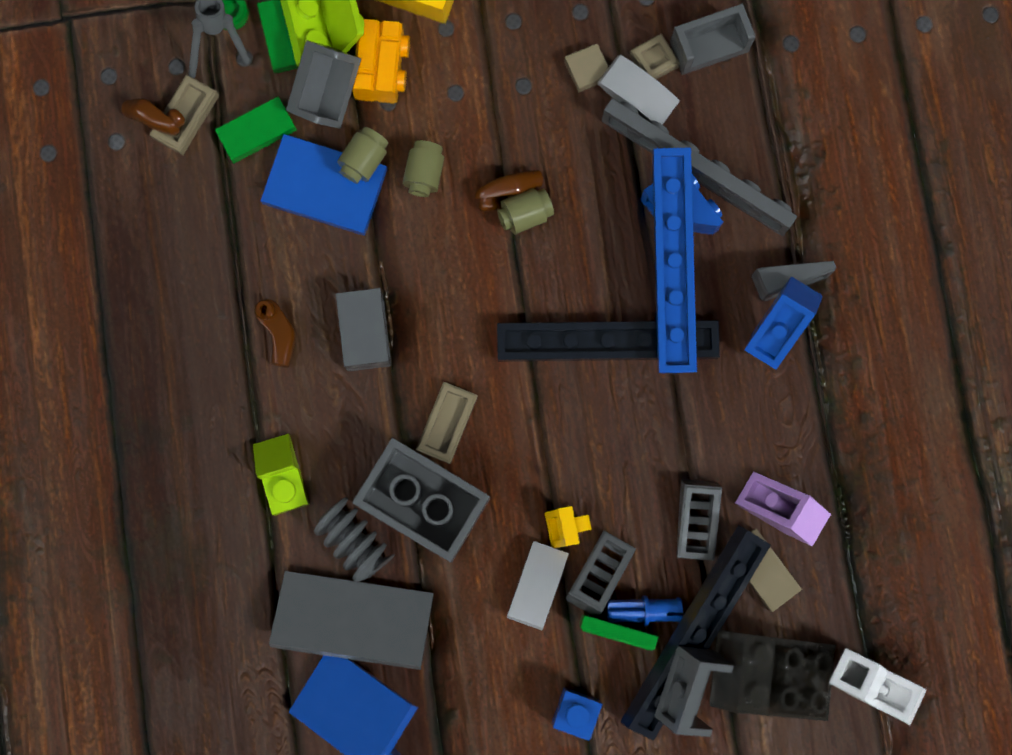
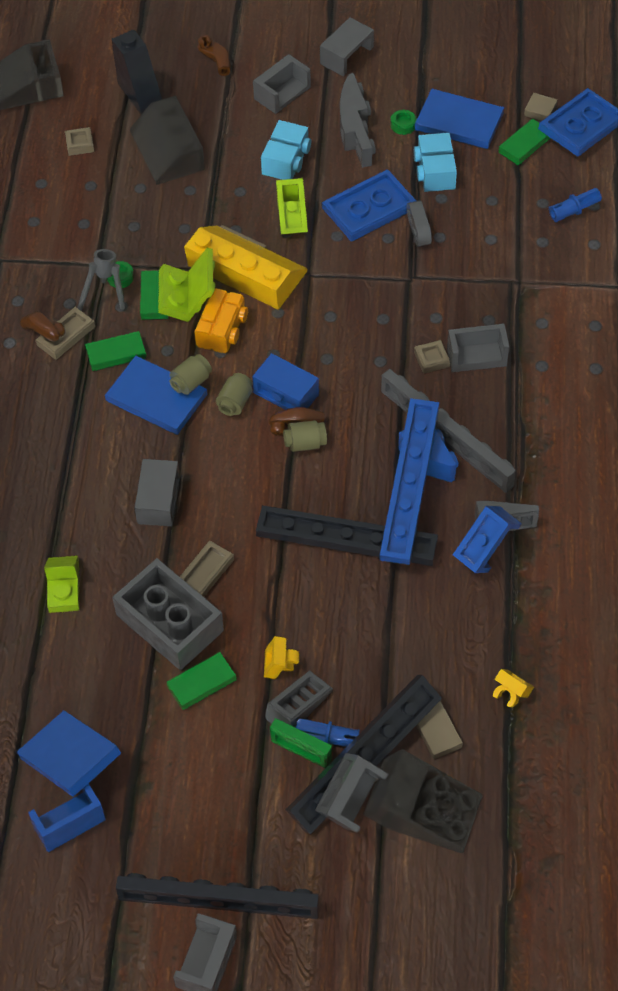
camera: 15 degrees right, 25 degrees down
reddish brown arm [254,299,296,368] -> none
dark grey tile [269,571,433,670] -> none
dark grey panel [286,40,362,129] -> none
dark grey piece [314,497,395,582] -> none
light grey slope [506,541,569,630] -> none
blue brick [551,687,602,741] -> none
dark tan tile [564,43,609,93] -> none
light grey slope [597,55,680,125] -> none
dark grey slope [676,479,722,561] -> none
lavender slope [735,472,831,546] -> none
white brick [829,648,927,725] -> none
none -> green tile [166,652,237,710]
none -> blue panel [252,353,319,410]
none -> yellow tile [493,669,534,707]

